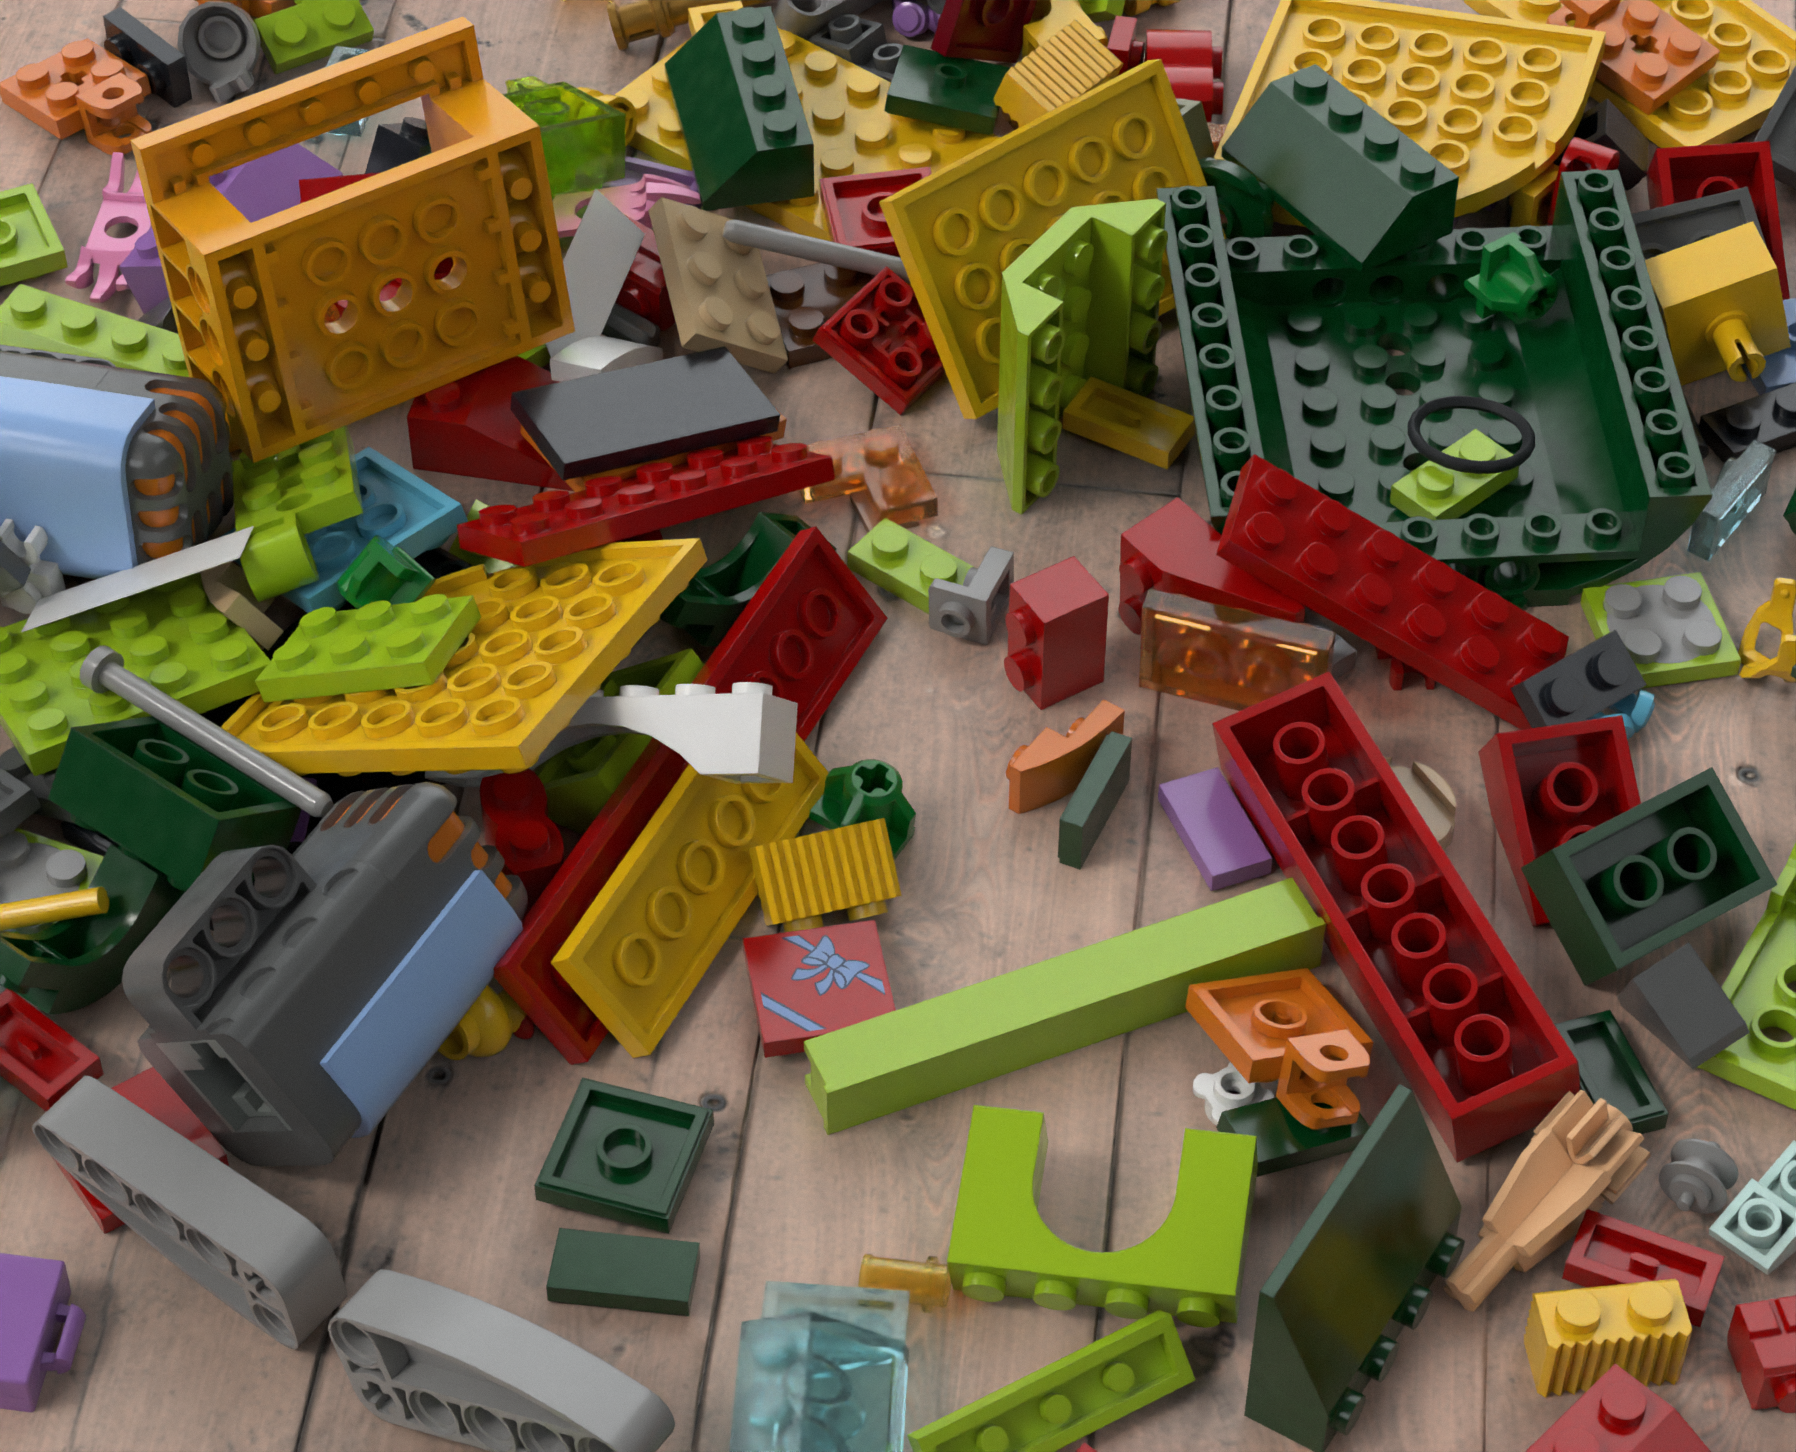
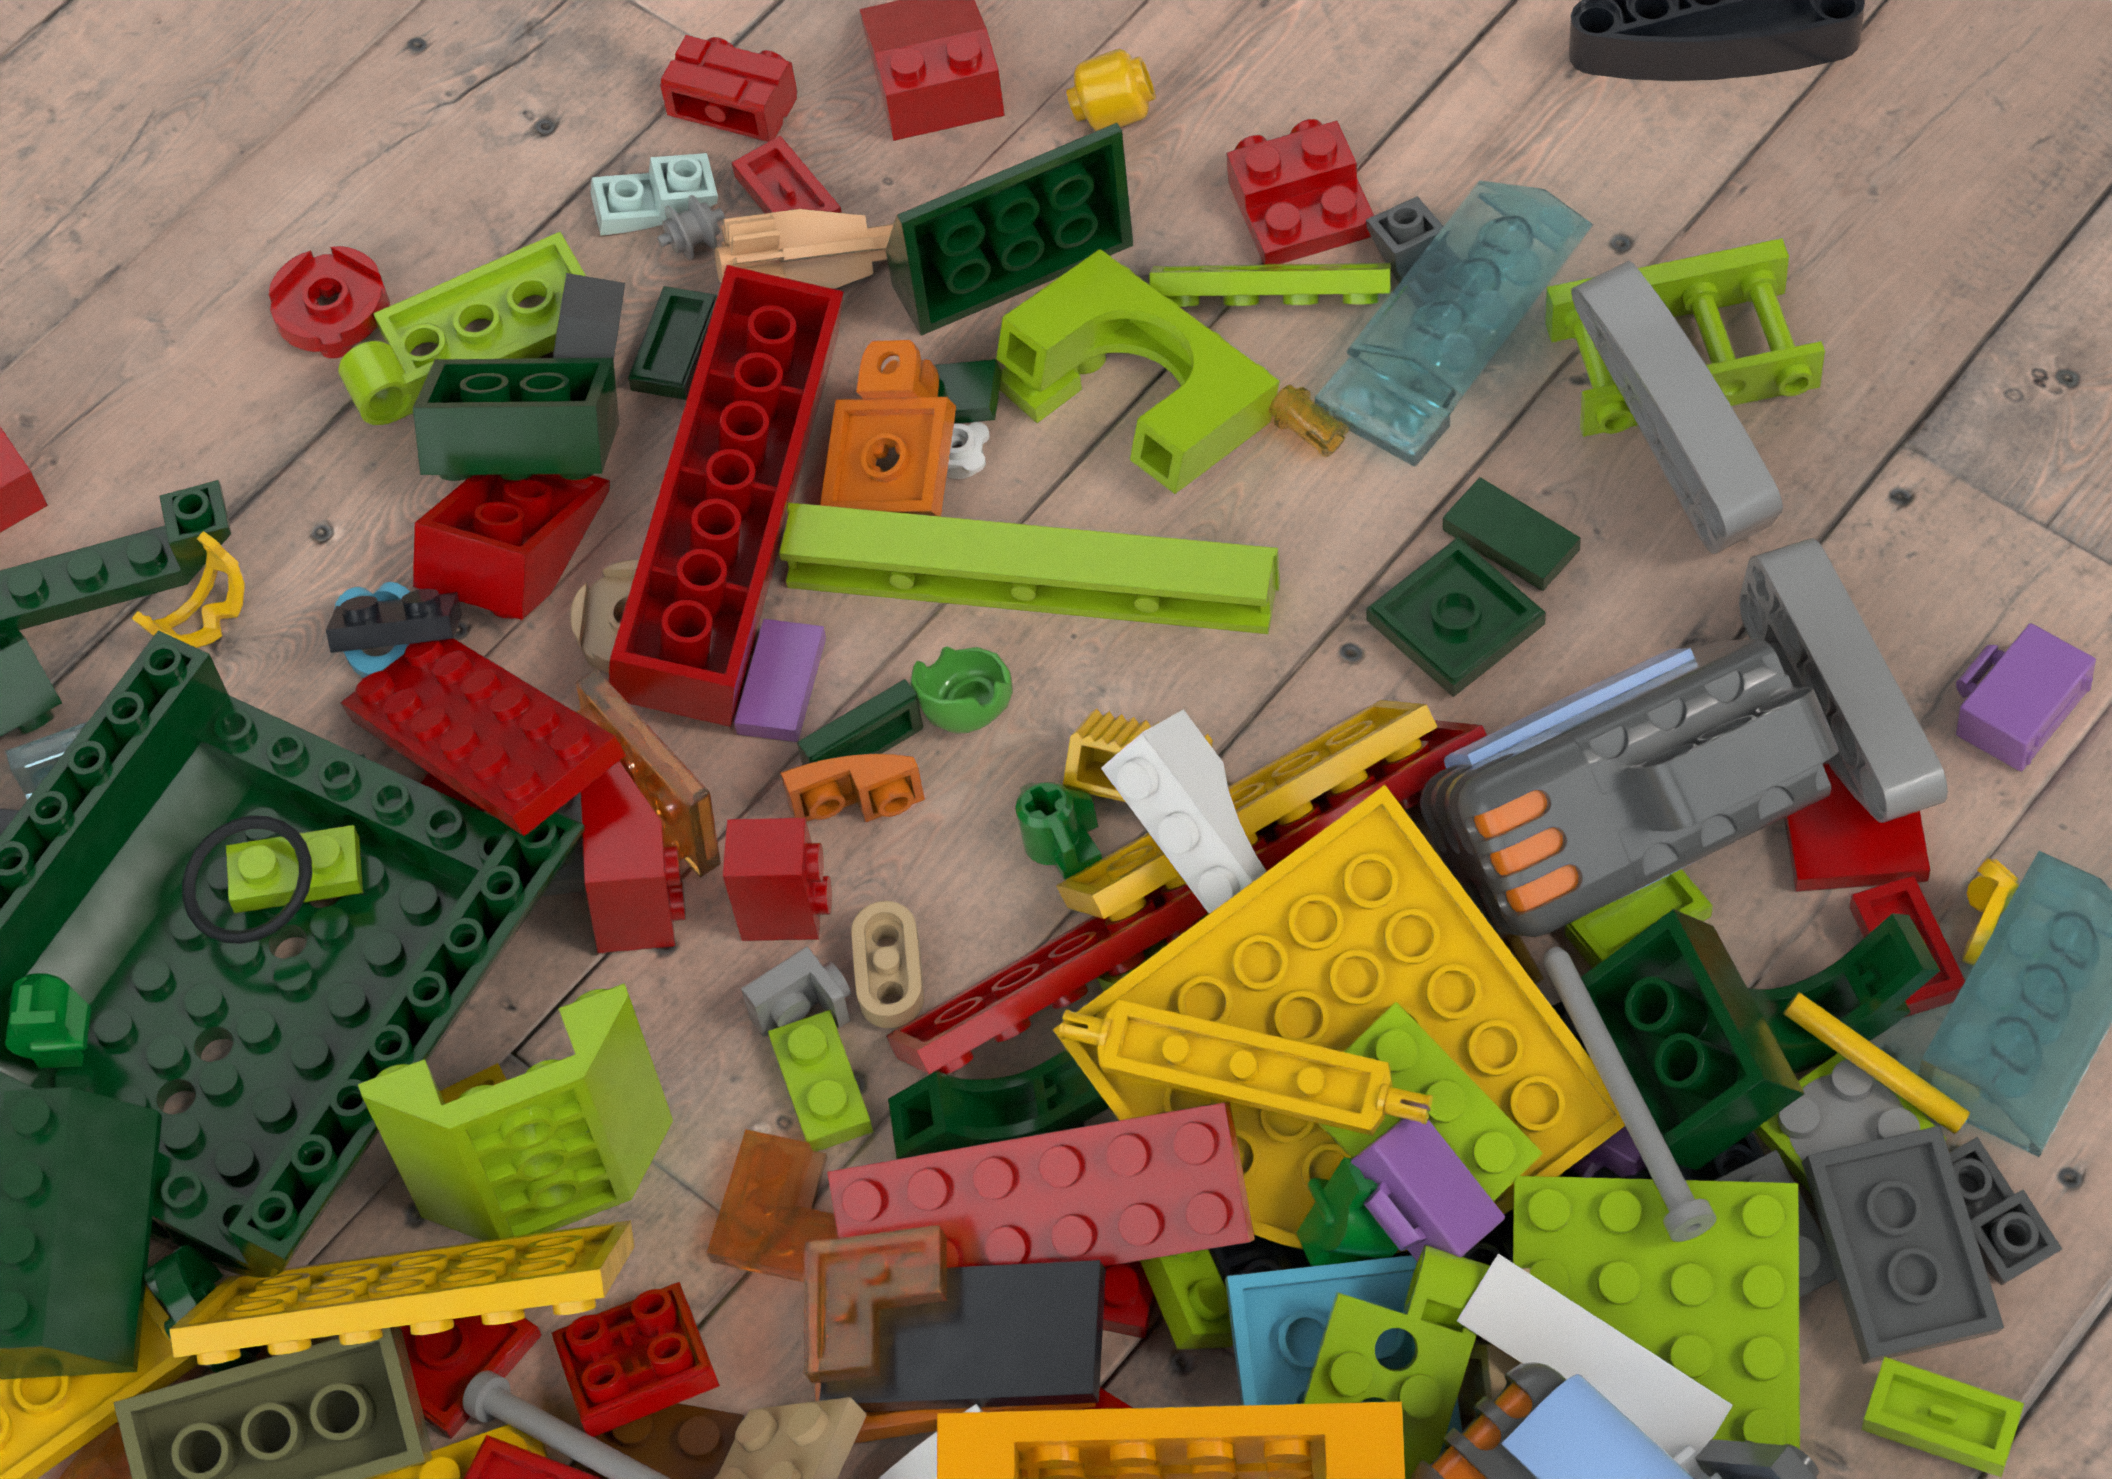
camera: 140 degrees left, 10 degrees up
tile [743,920,896,1058] -> none
yellow brick [1523,1279,1693,1398] -> none
light grey piece [1580,572,1741,689] -> none
none -> clear orange plate [803,1225,947,1384]
none -> tan plate [851,901,924,1028]
none -> bright green hair [910,646,1013,734]
none -> yellow plate [1059,999,1433,1136]
none -> medium lavender piece [1351,1118,1505,1261]

